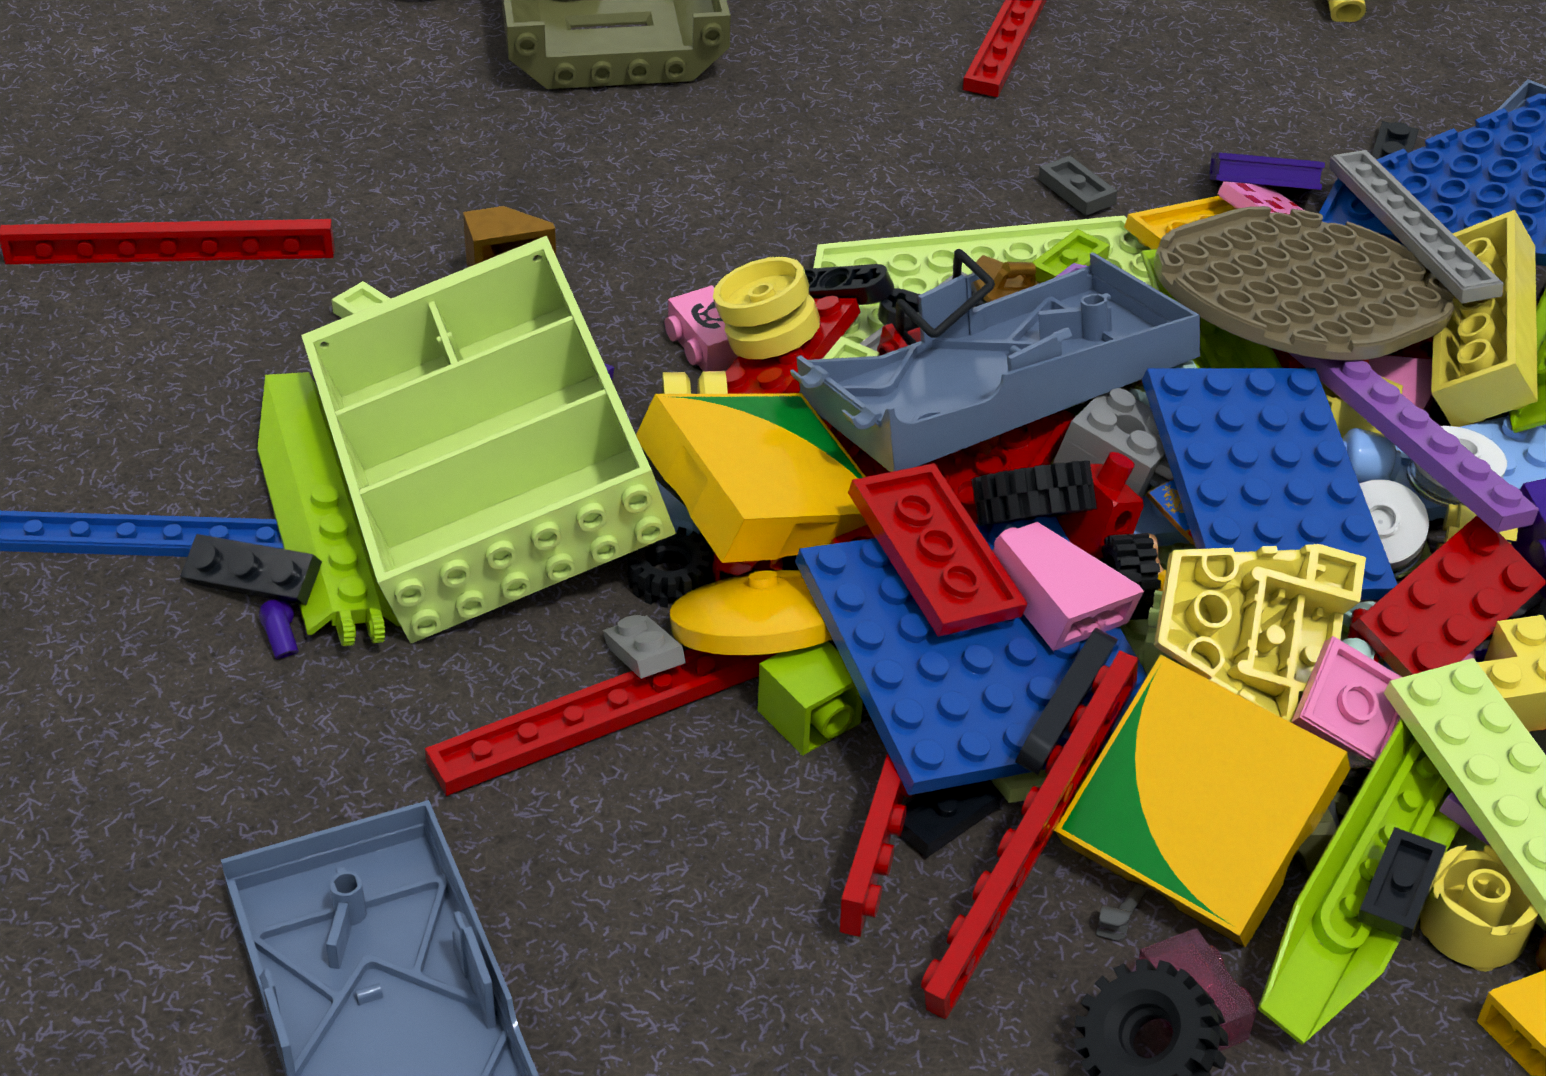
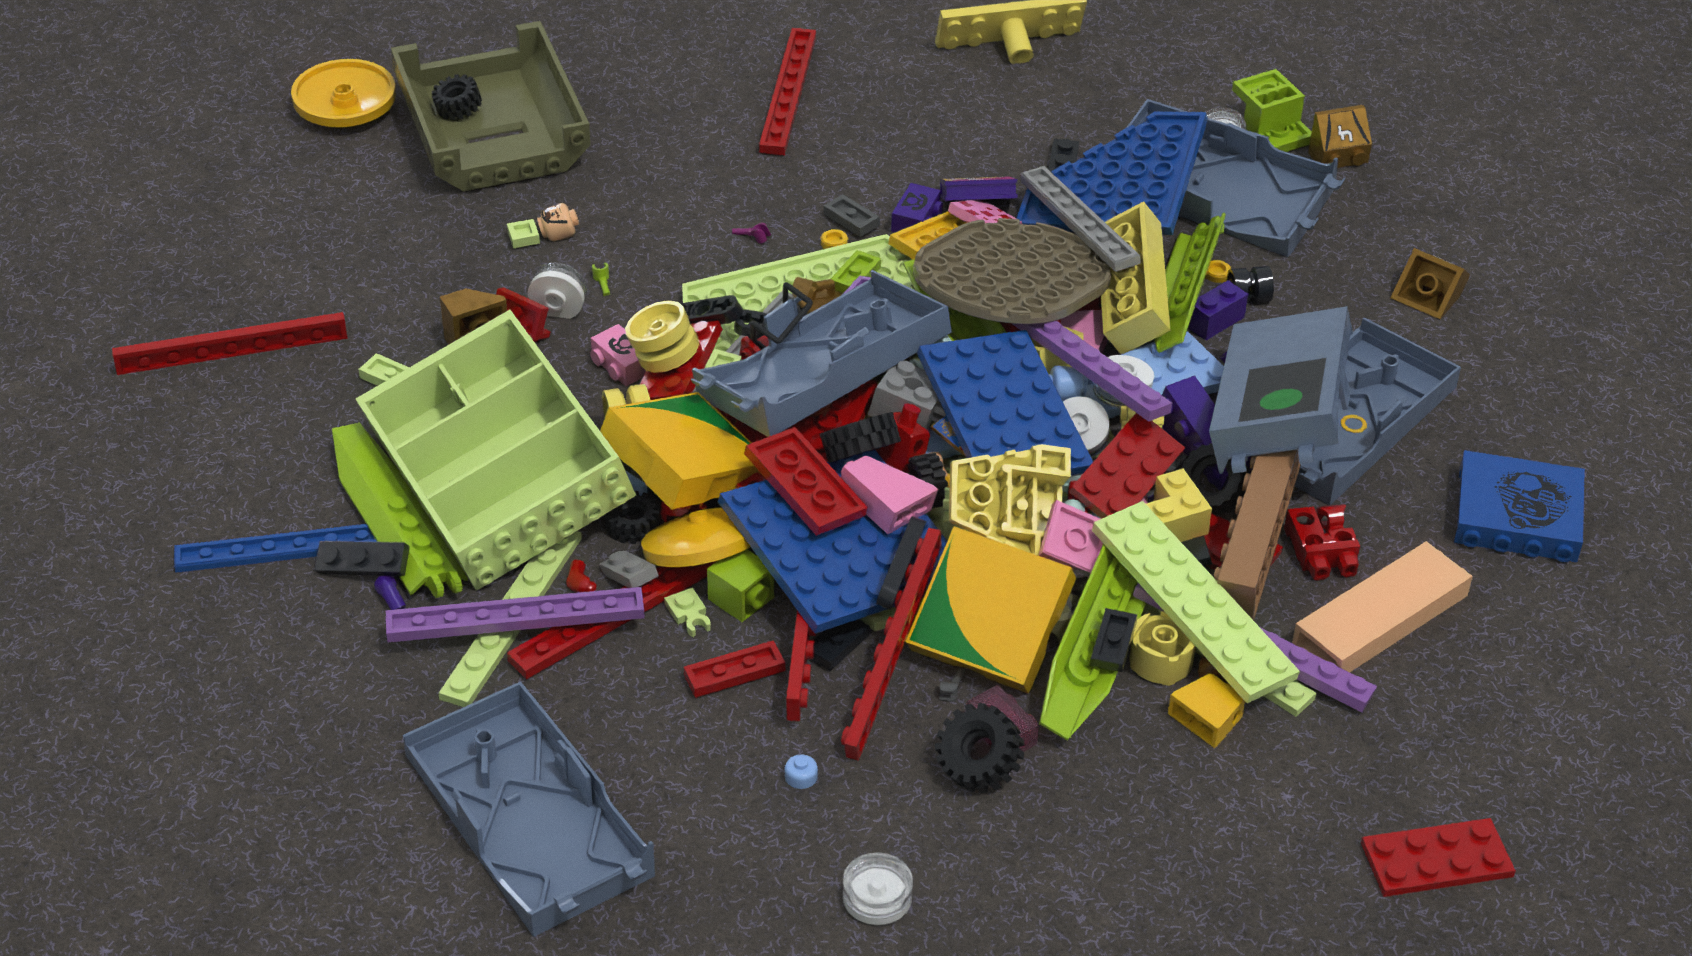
camera: 10 degrees left, 0 degrees up
none -> medium lavender plate [386,587,644,642]
none -> yellowish green plate [439,531,582,707]
none -> red bracket [496,287,551,342]
none -> yellowish green plate [507,219,540,248]
none -> white piece [528,263,588,319]
none -> light nougat head [537,203,579,241]
none -> red arm [566,559,597,593]
none -> lime hand [592,263,610,296]
none -> yellowish green plate [664,588,711,637]
none -> red plate [684,640,785,698]
none -> magenta hand [732,223,771,244]
none -> light blue piece [785,754,818,789]
none -> yellow tile [821,229,848,249]
none -> dark purple brick [891,183,943,233]

